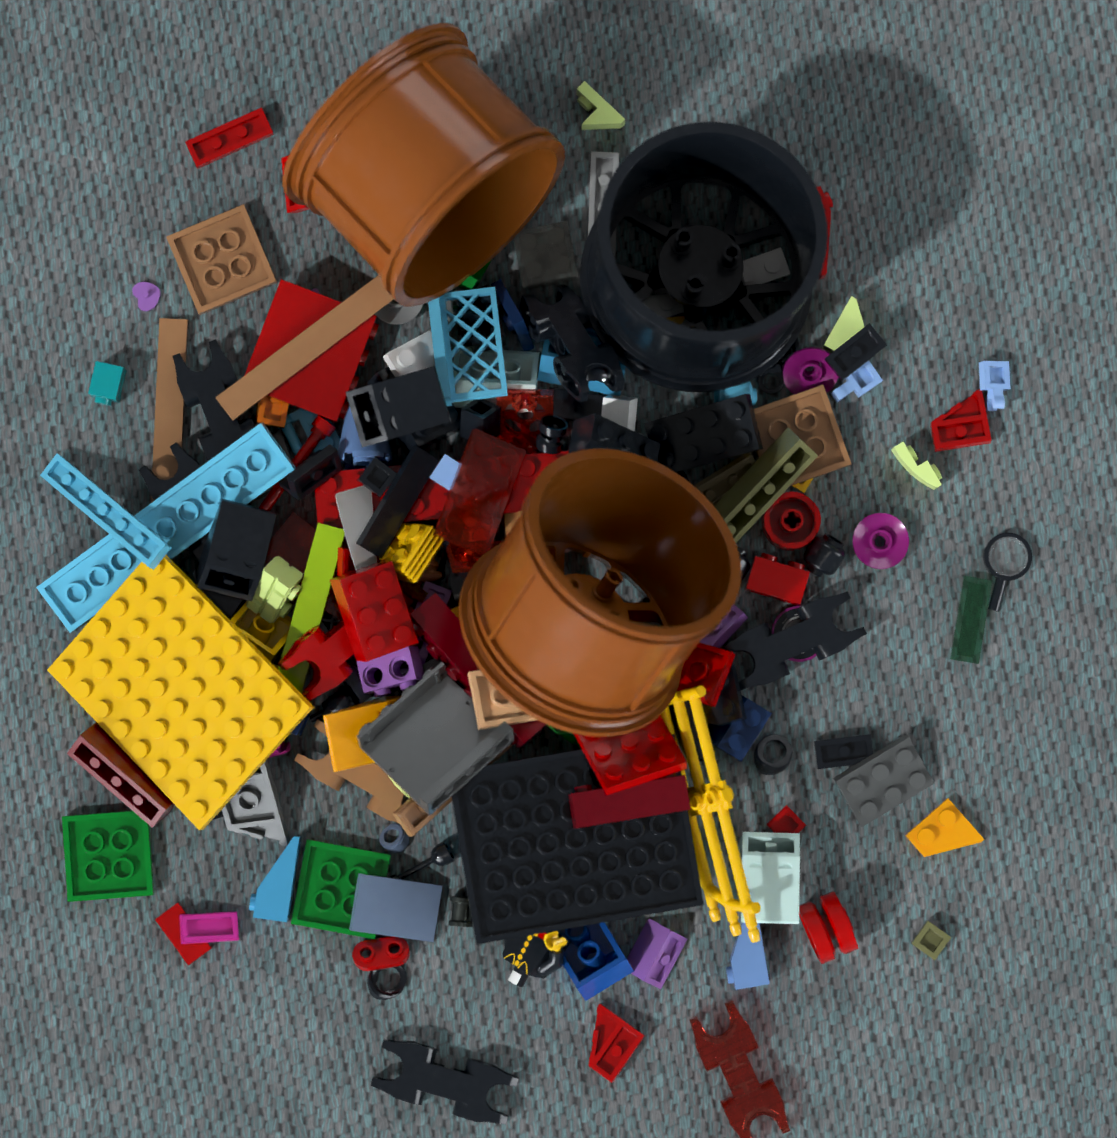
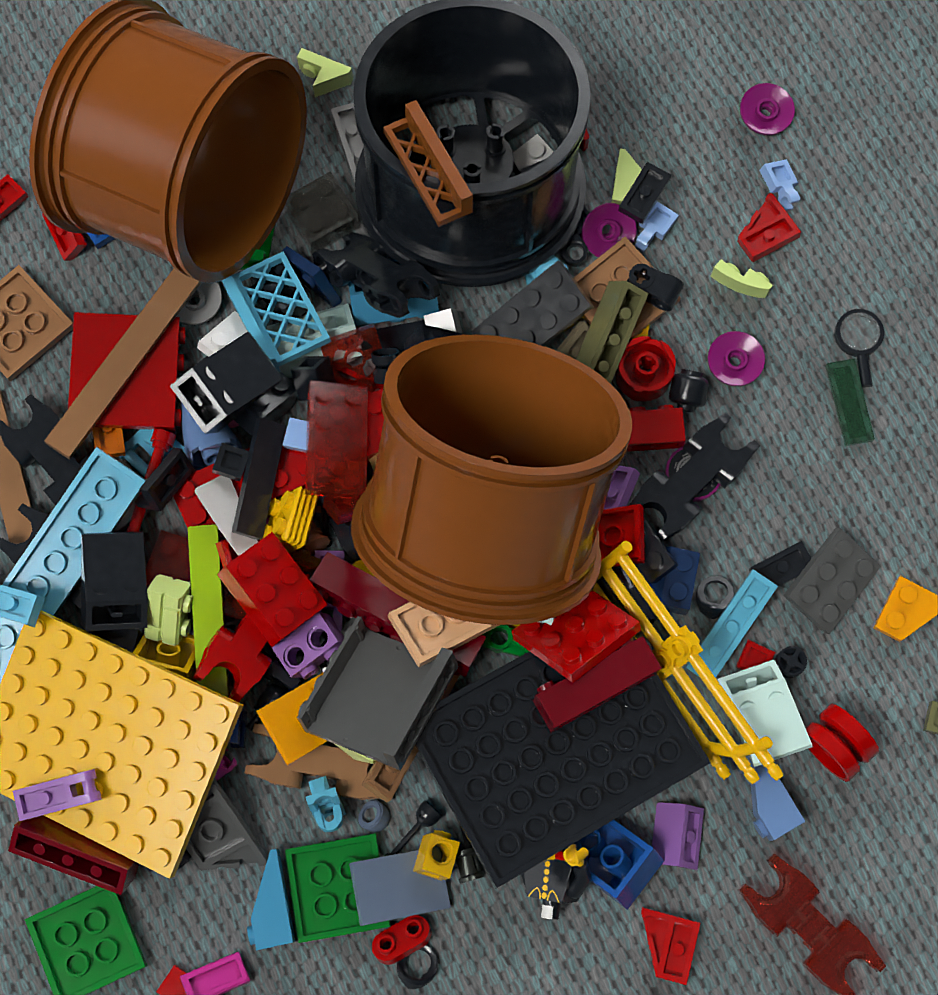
camera: 20 degrees left, 10 degrees down
none -> medium lavender plate [13,769,102,821]
none -> medium azure hips [306,776,346,832]
none -> dark orange fence [383,100,473,227]
none -> yellow brick [413,830,460,881]
none -> black piece [627,263,684,312]
none -> medium azure plate [685,569,778,678]
none -> magenta dish [740,83,795,135]
none -> black wheel [775,646,807,679]

